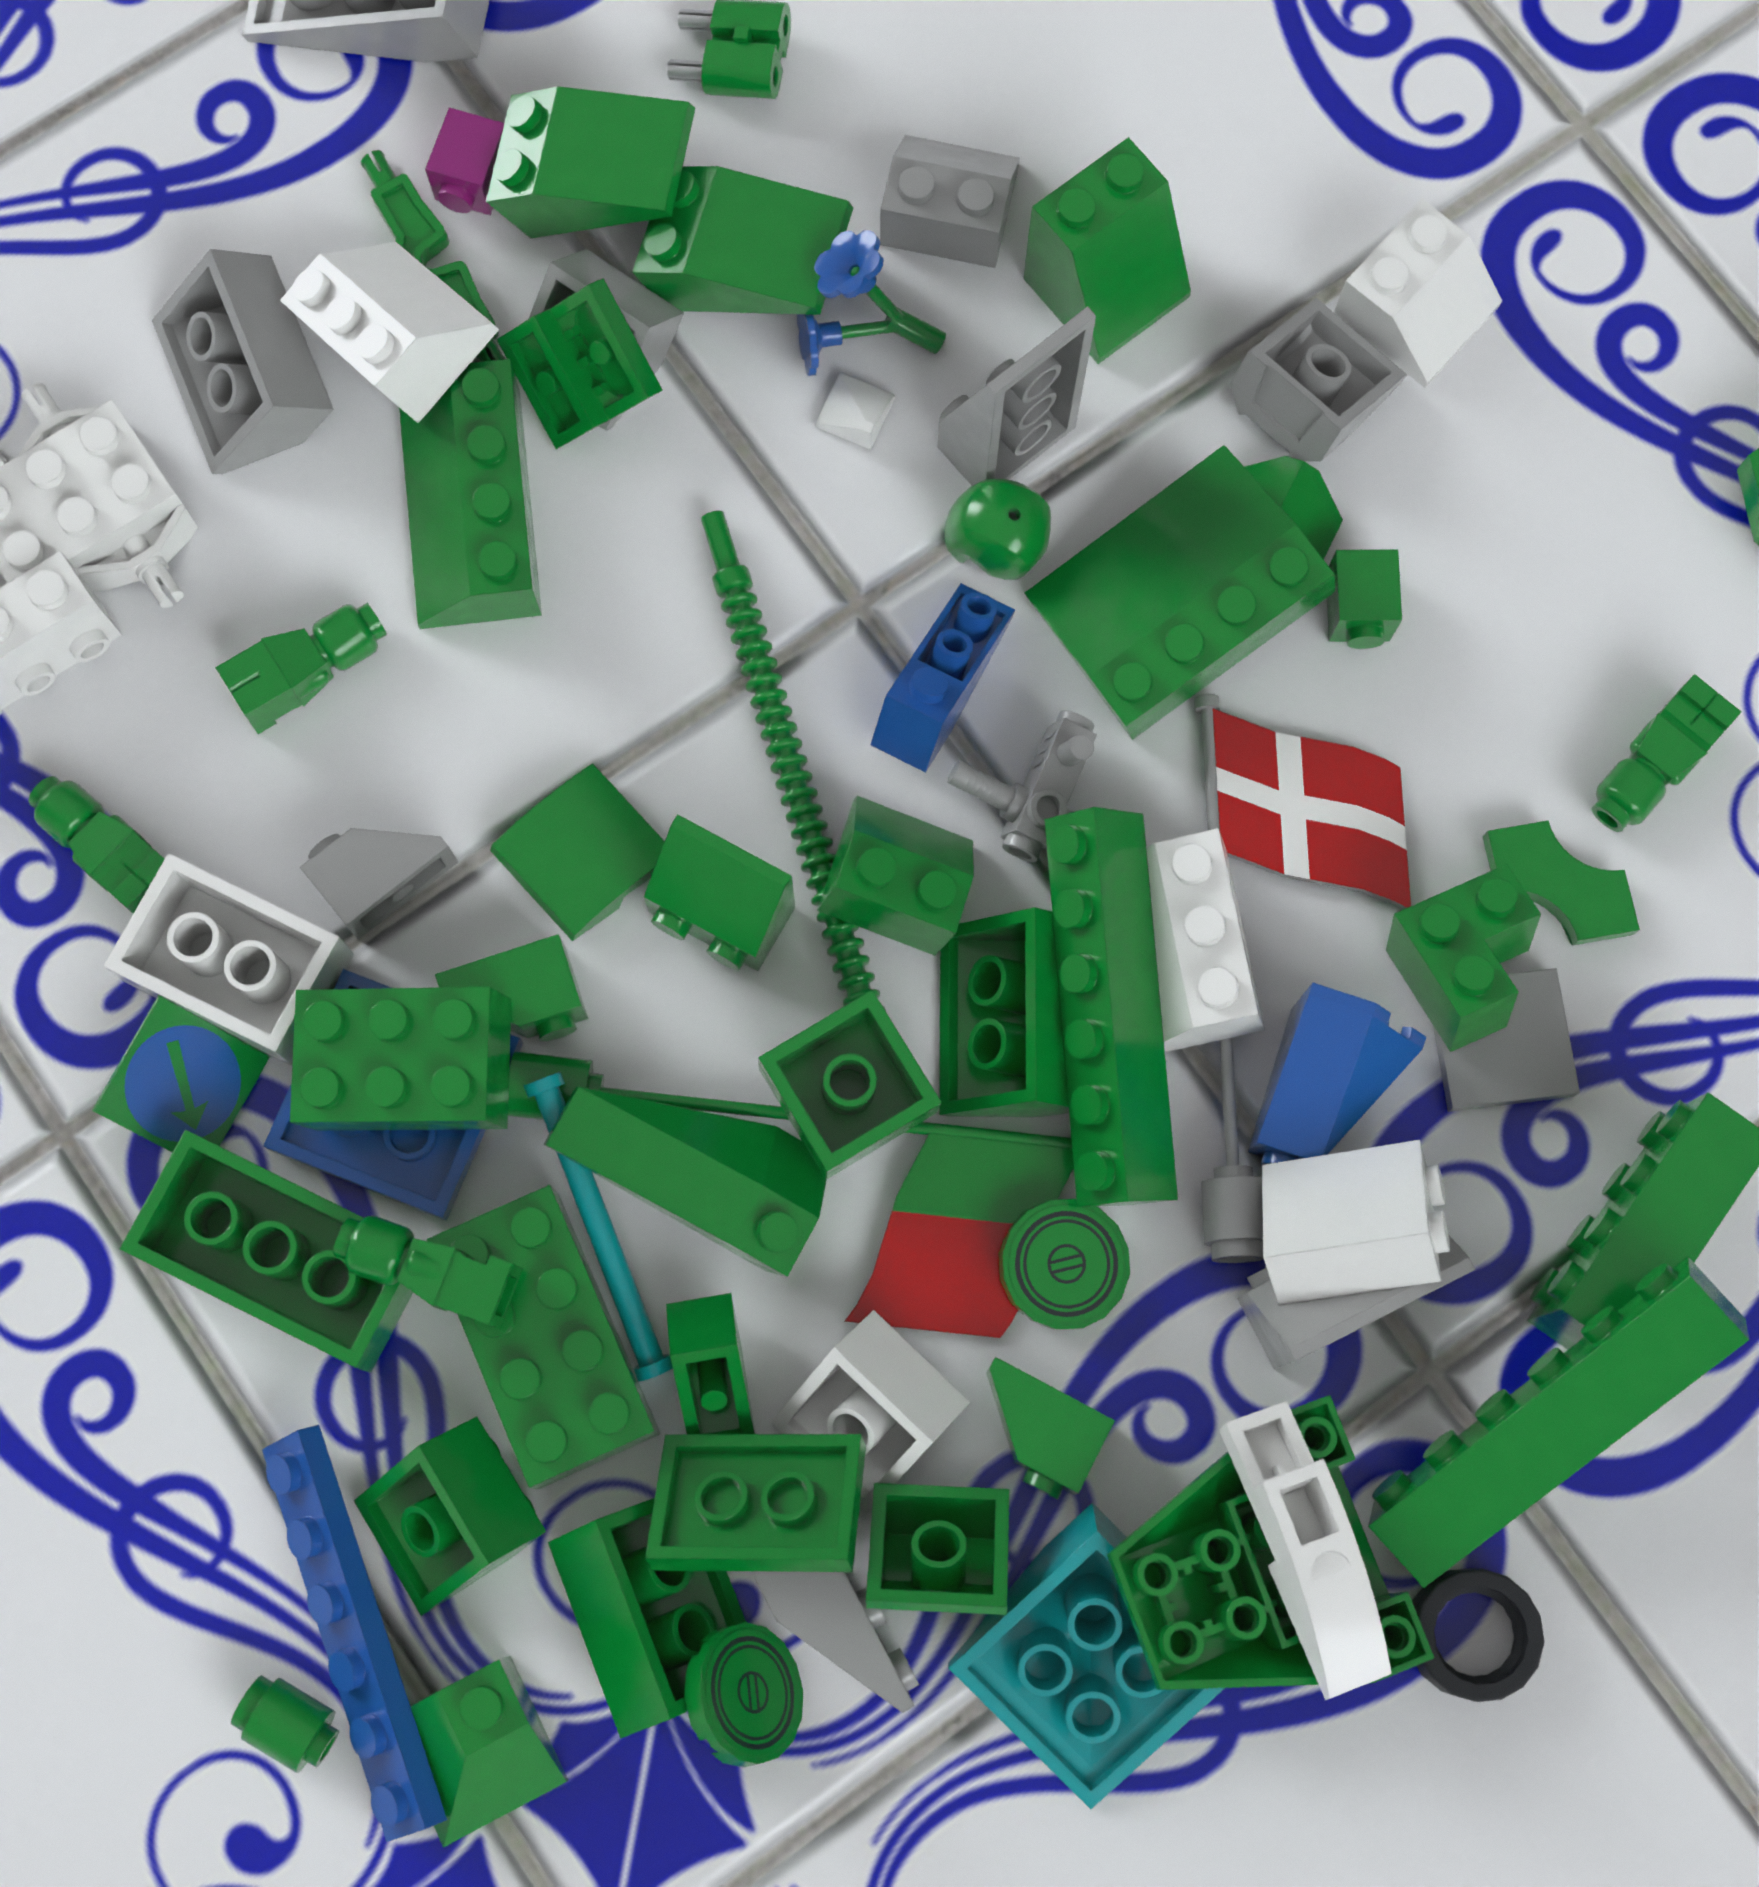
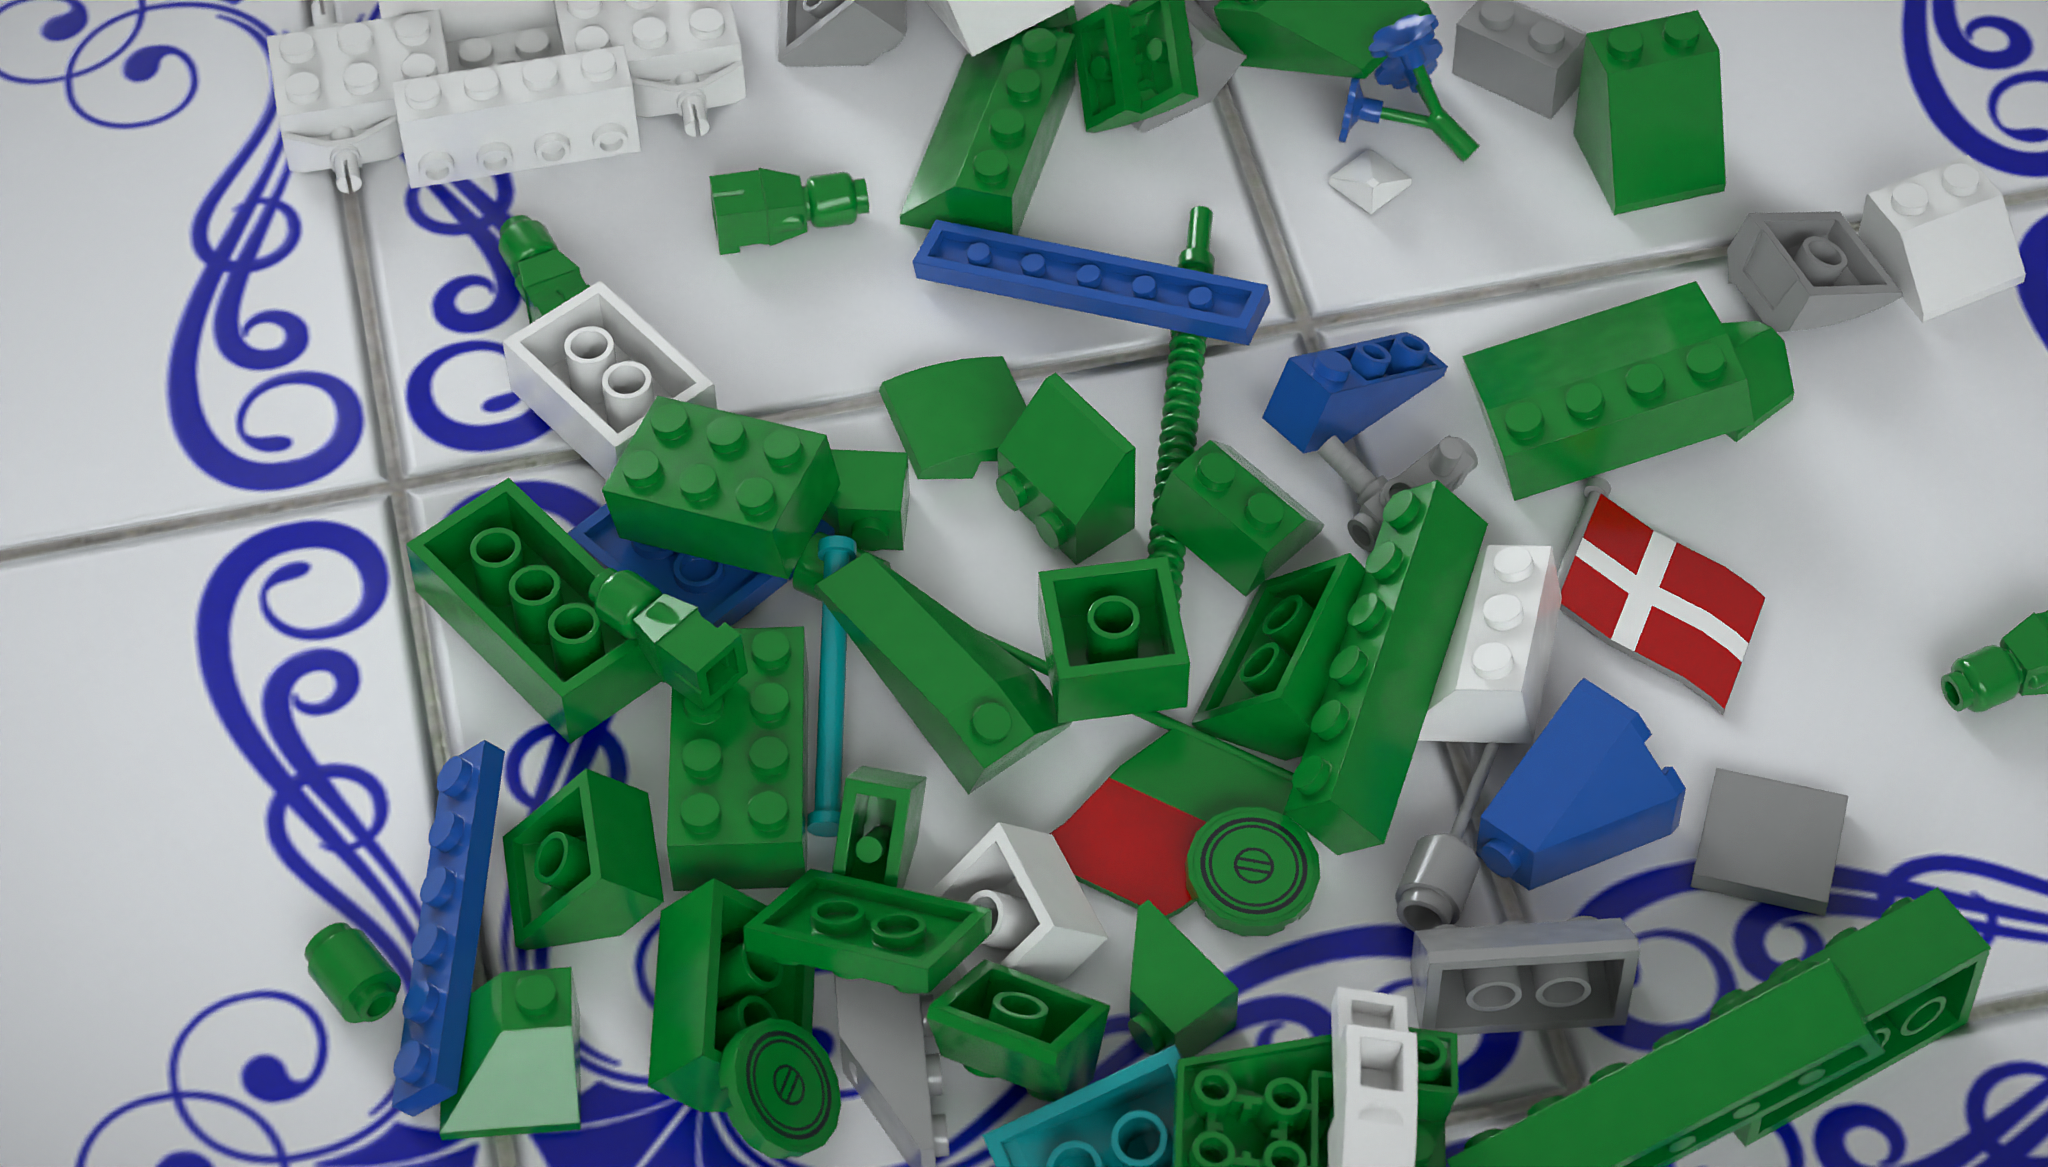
camera: 25 degrees right, 25 degrees down
piece [92,995,270,1152] -> none
light grey slope [300,828,458,940] -> none
light grey slope [937,307,1096,485] -> none
green helmet [944,479,1051,580] -> none
white brick [1262,1140,1450,1305] -> none
green brick [1327,549,1402,649] -> none
green brick [1386,864,1541,1052] -> none
green tile [1482,820,1640,946] -> none
none -> blue plate [912,220,1271,346]

